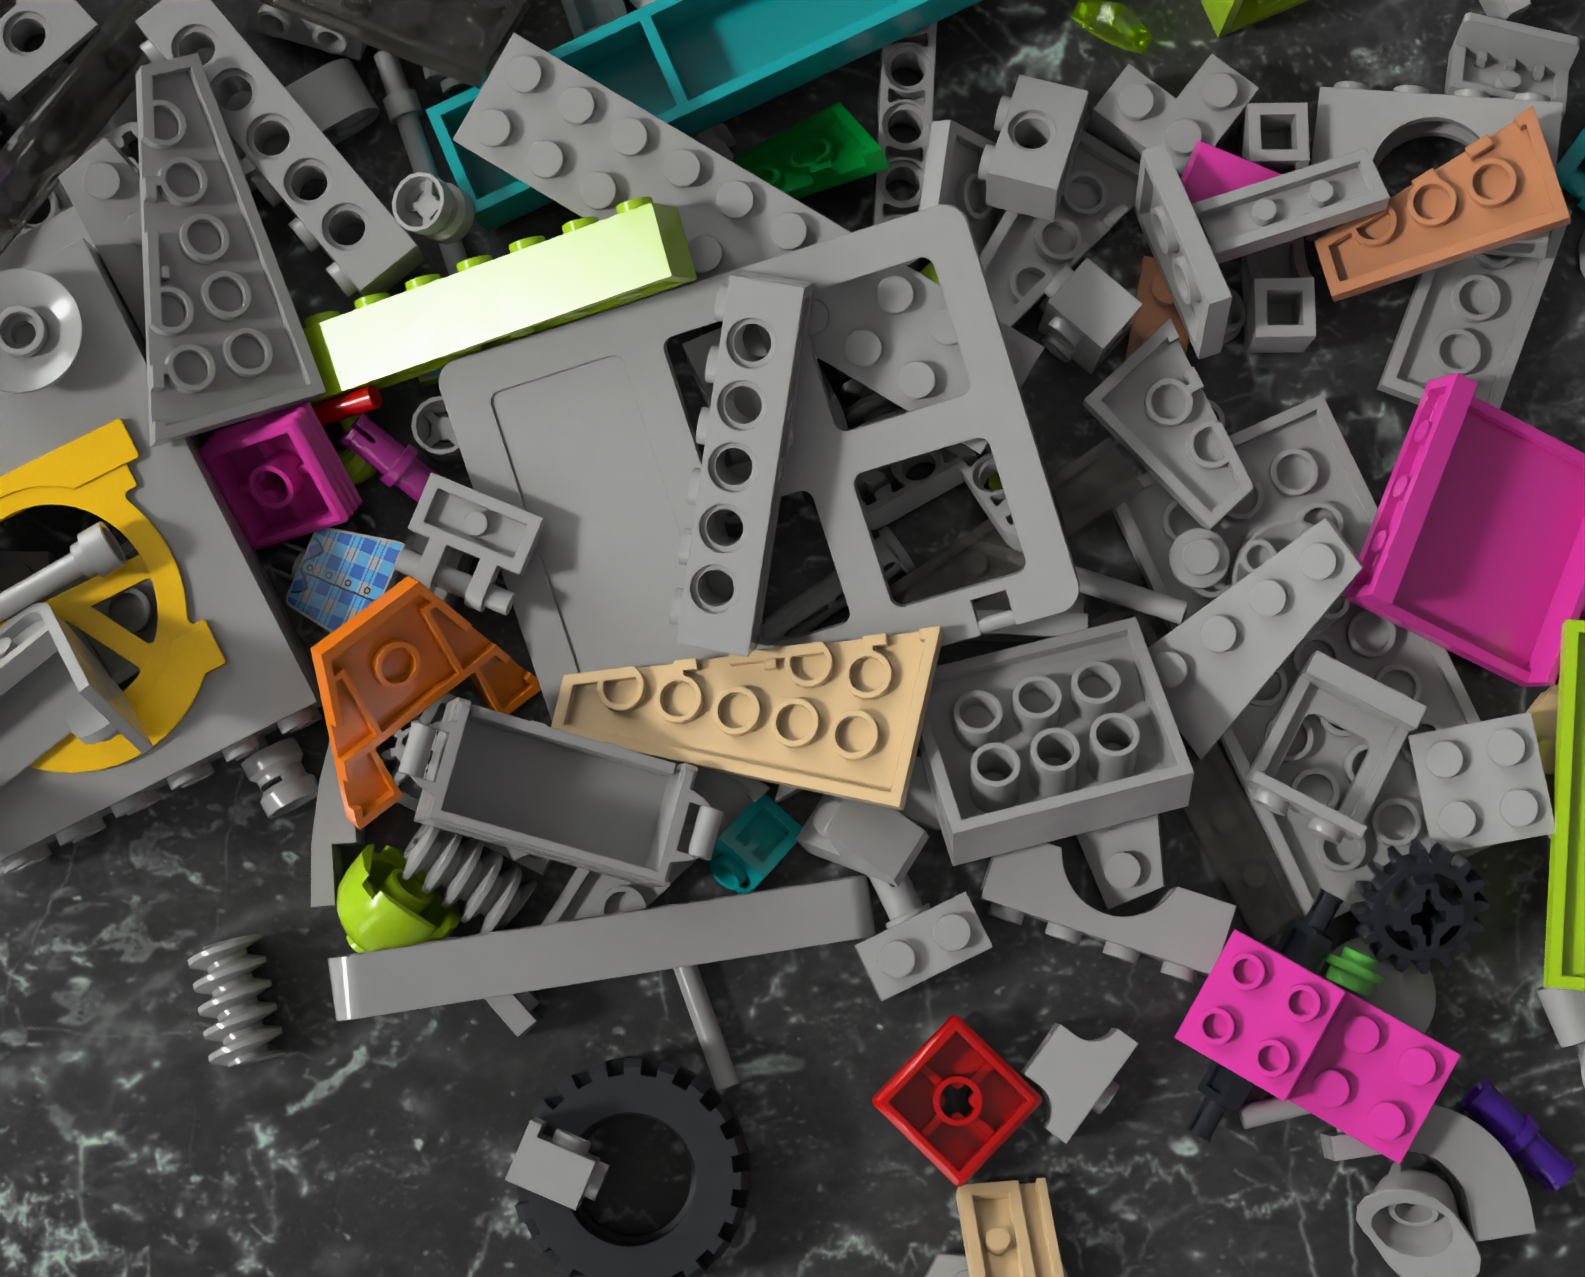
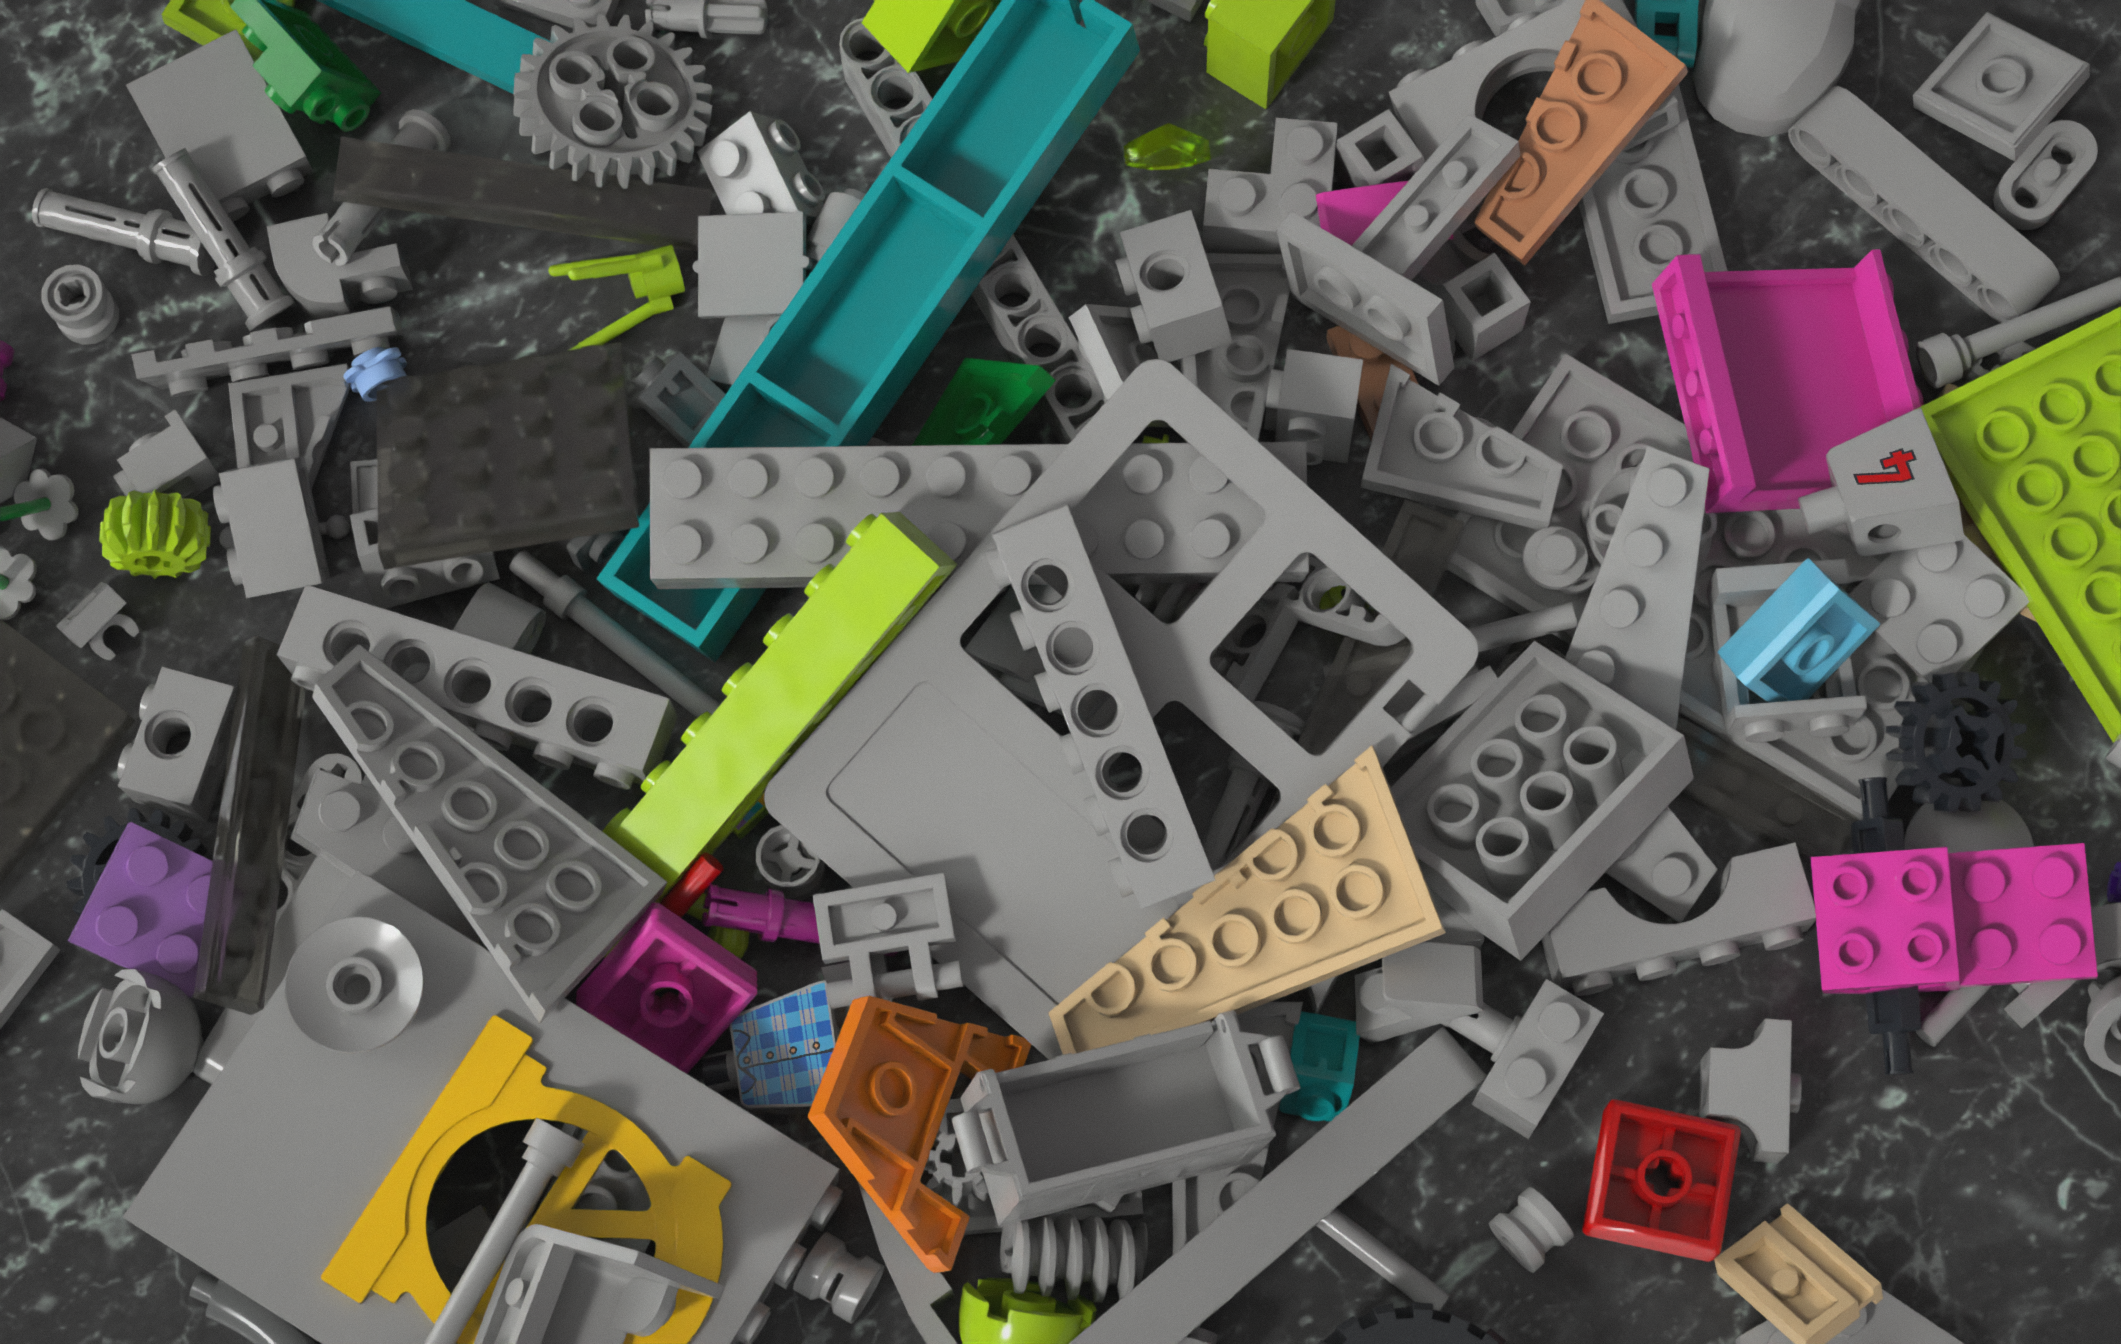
camera: 30 degrees left, 10 degrees down
light grey wheel [392,172,475,245] -> none
bright green plate [1324,947,1386,998] -> none
none -> light grey wheel [1488,1187,1574,1273]
none -> medium azure slope [1717,558,1881,703]
none -> light grey torso [1798,408,1965,556]

